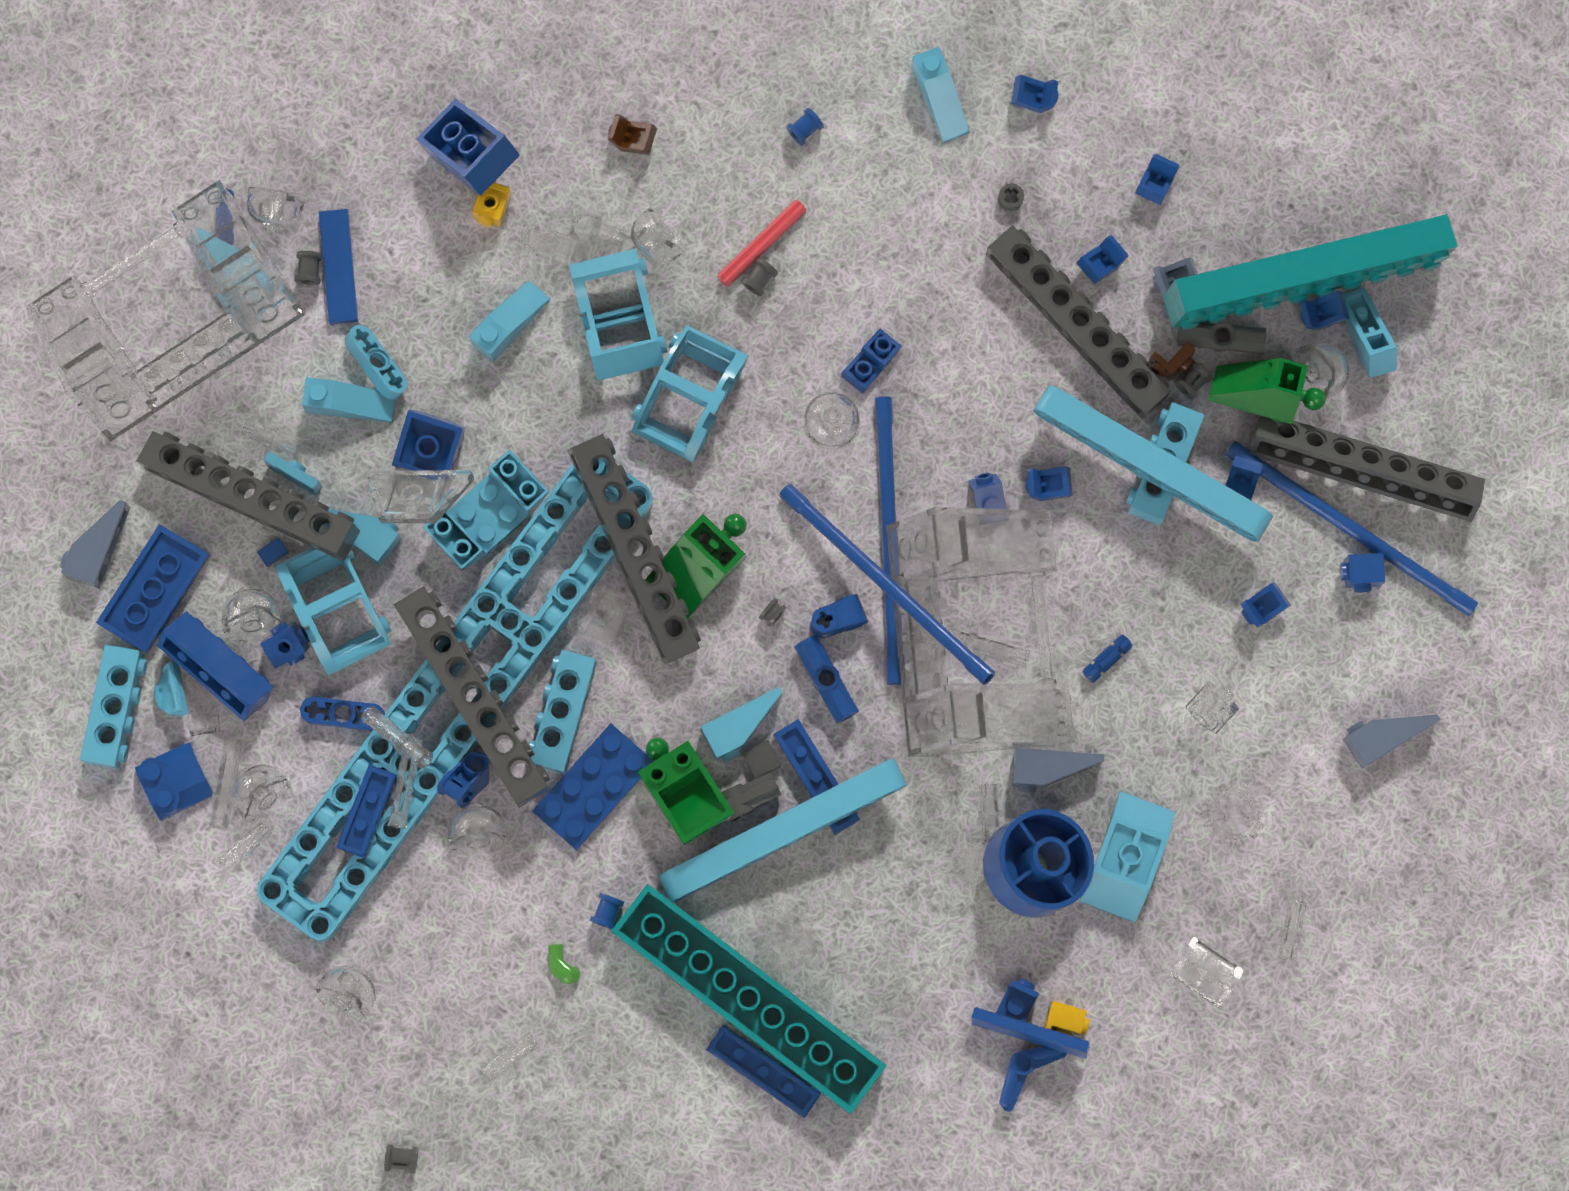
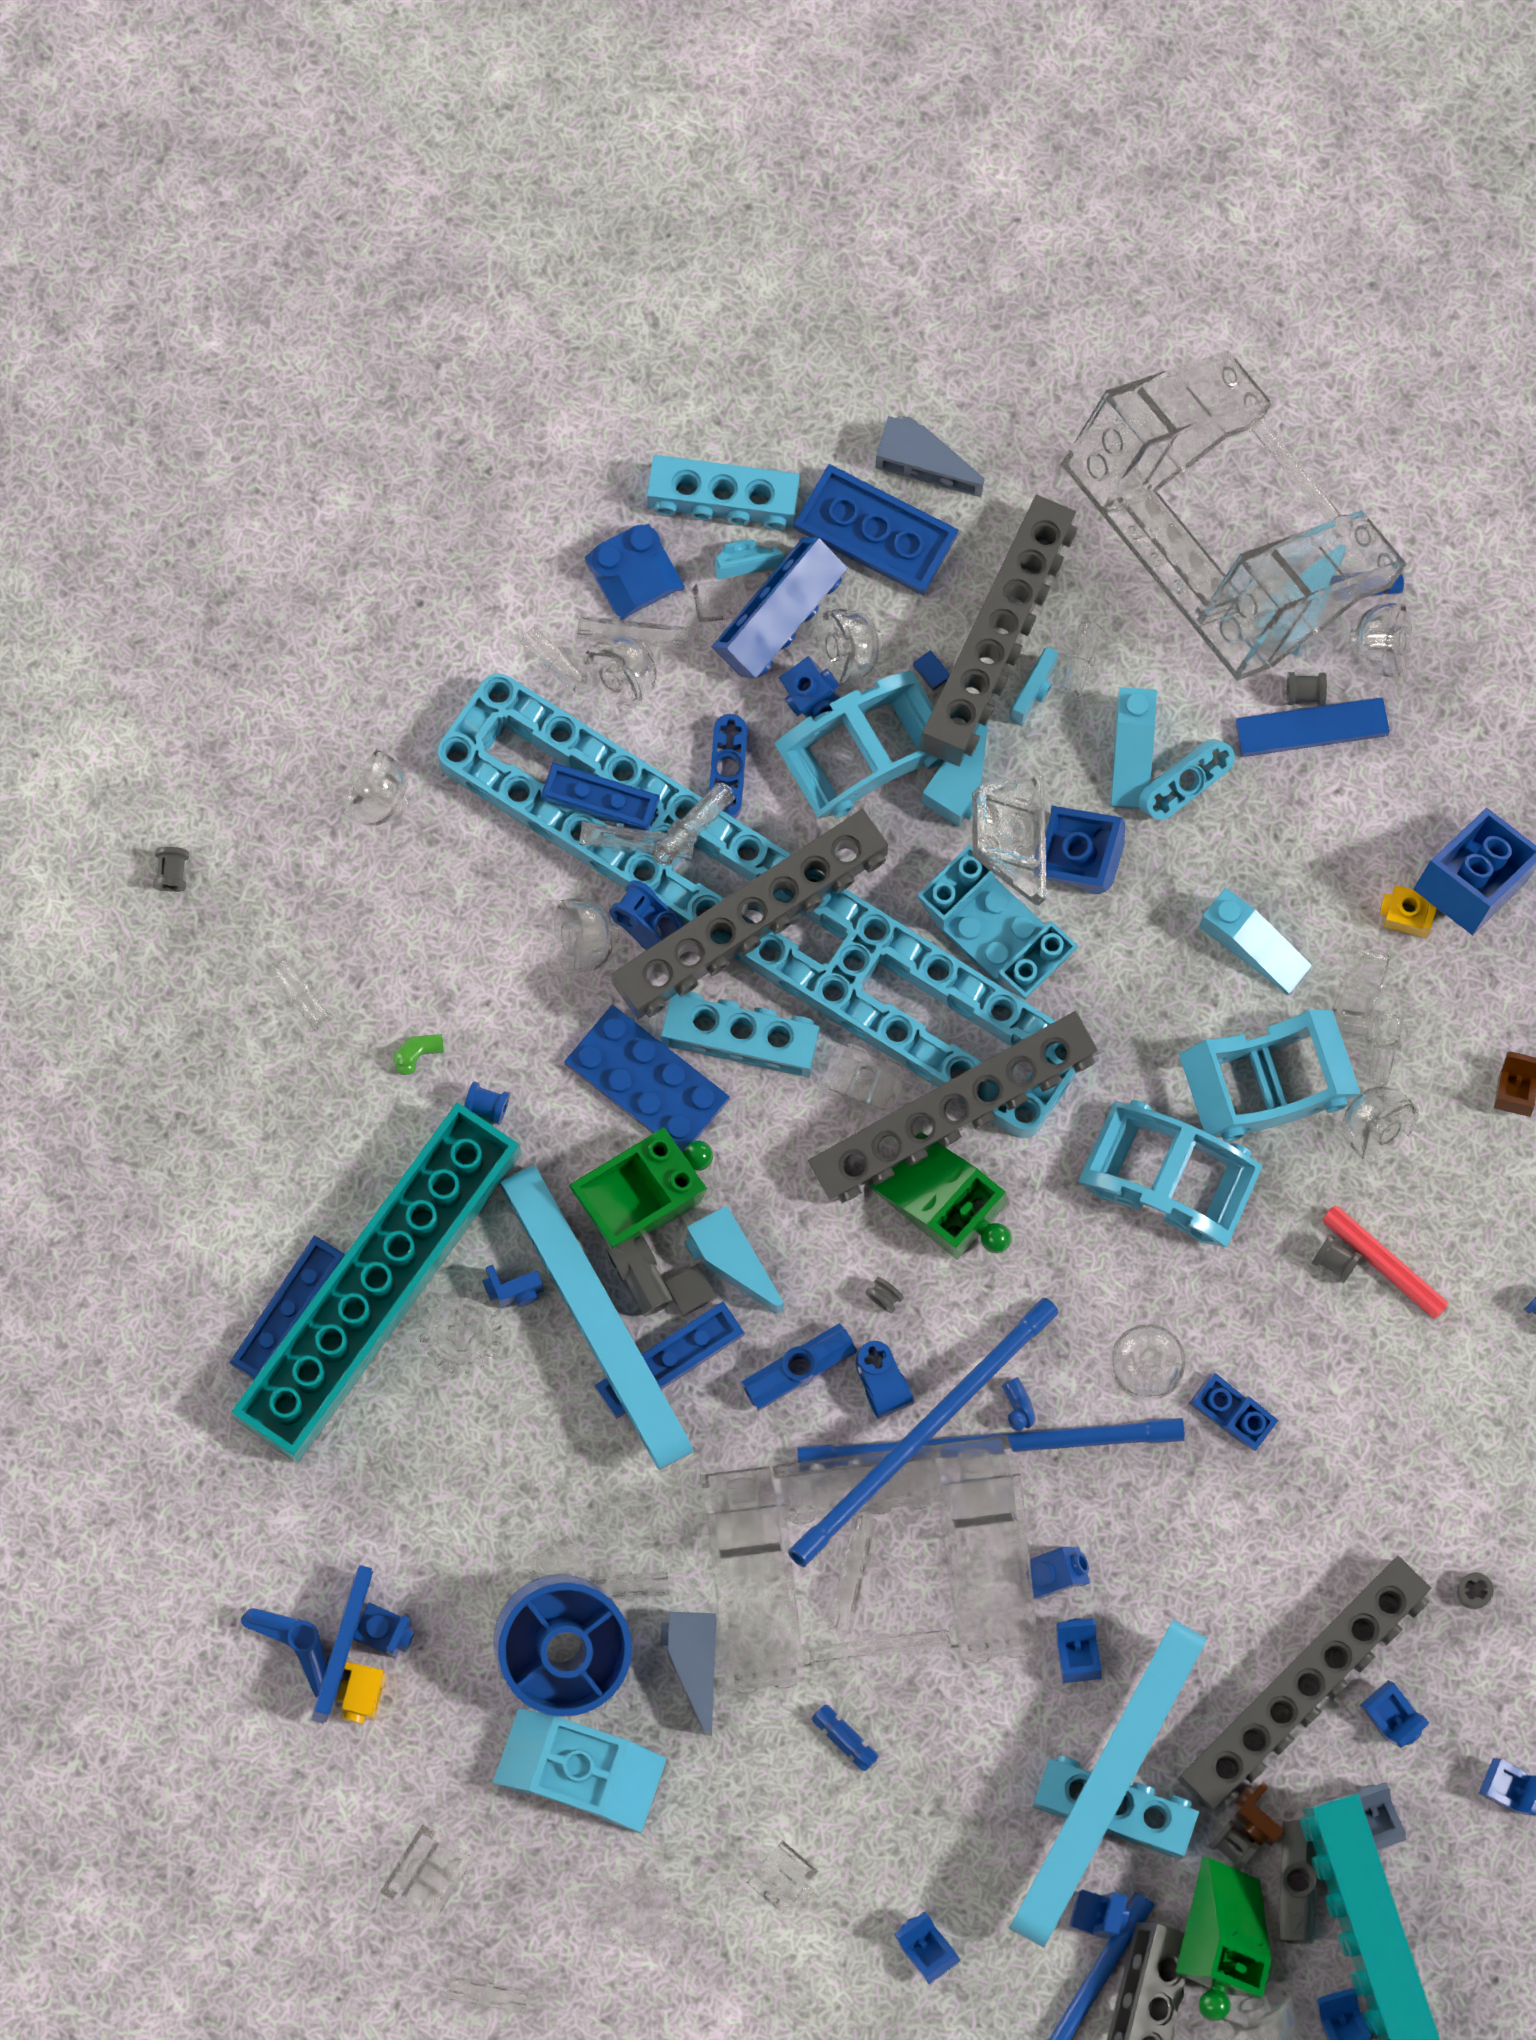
camera: 90 degrees right, 5 degrees down
none -> blue bracket [482,1264,544,1309]
none -> blue arm [1001,1377,1035,1431]

